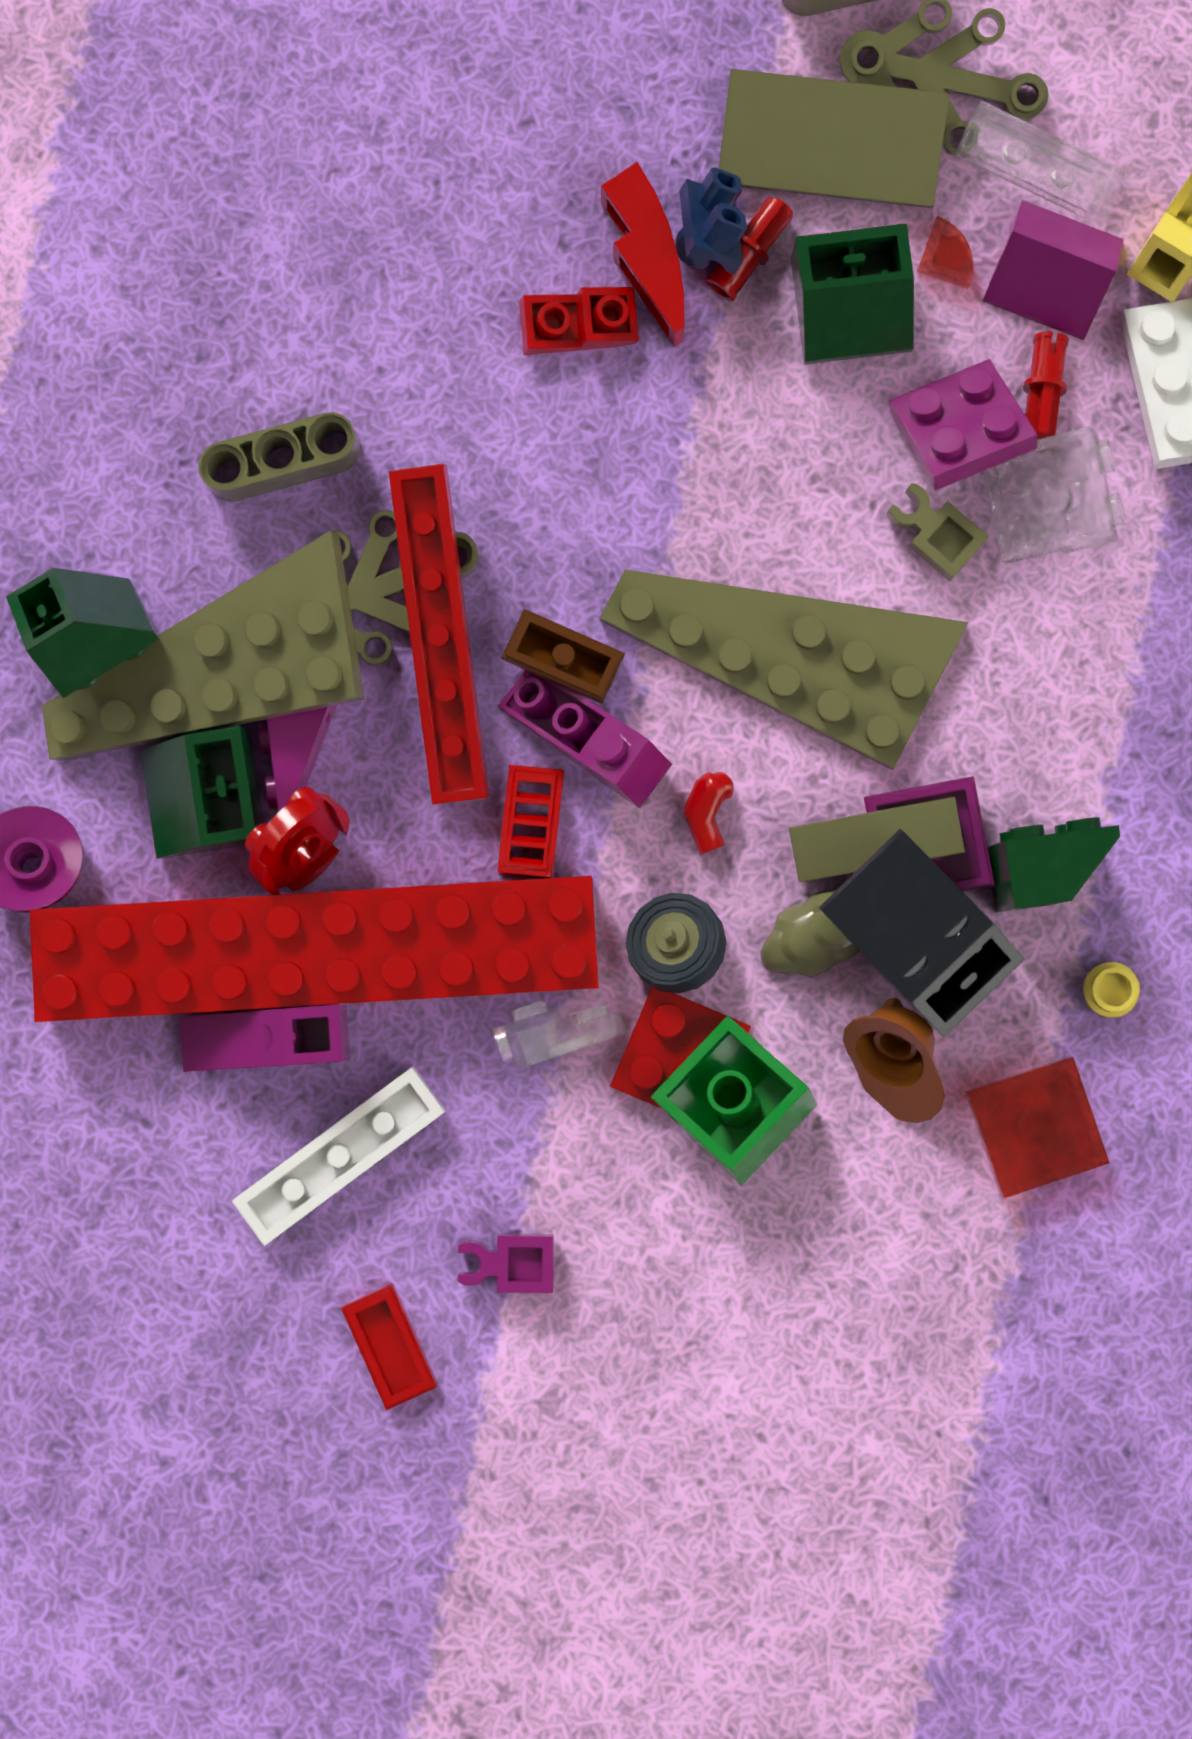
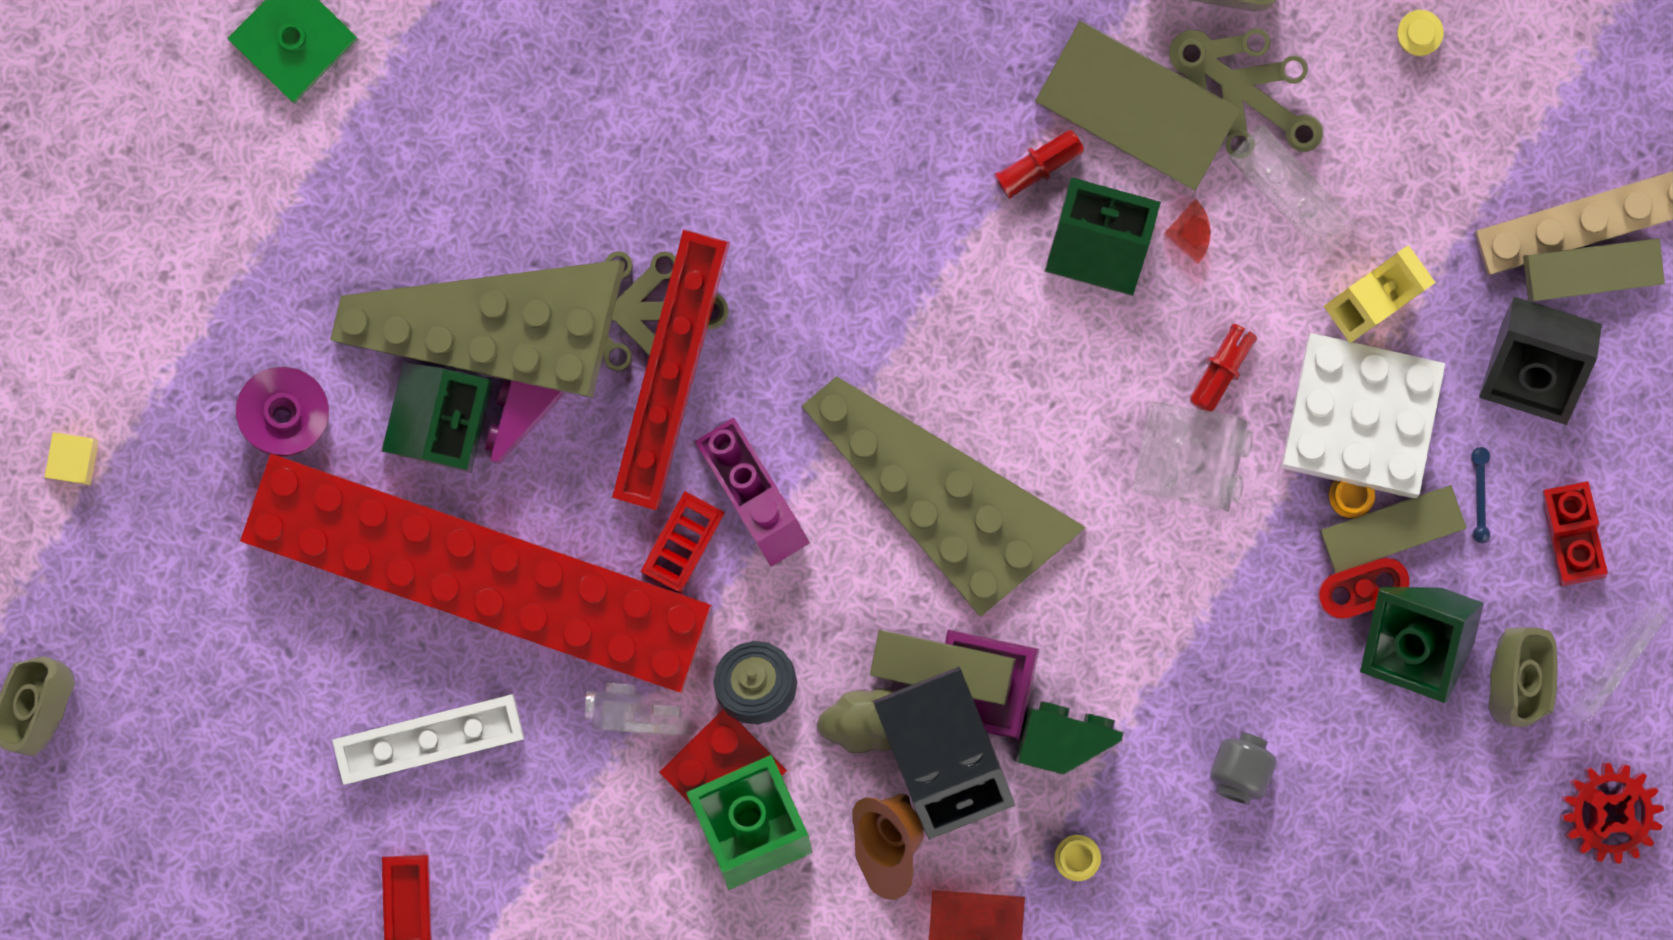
camera: 15 degrees right, 0 degrees up
dark green slope [6,568,159,698] -> none
magenta slope [180,1004,350,1072] -> none
olive beam [198,412,361,502] -> none
red plate [244,786,350,895] -> none
magenta plate [458,1234,554,1293] -> none
reddish brown slope [501,609,625,704] -> none
red slope [519,287,639,355] -> none
red slope [601,162,685,347] -> none
dark blue hips [675,167,747,274] -> none
red arm [684,772,734,855] -> none
olive plate [886,483,989,581] -> none
magenta plate [889,359,1038,491] -> none
magenta slope [982,200,1124,340] -> none

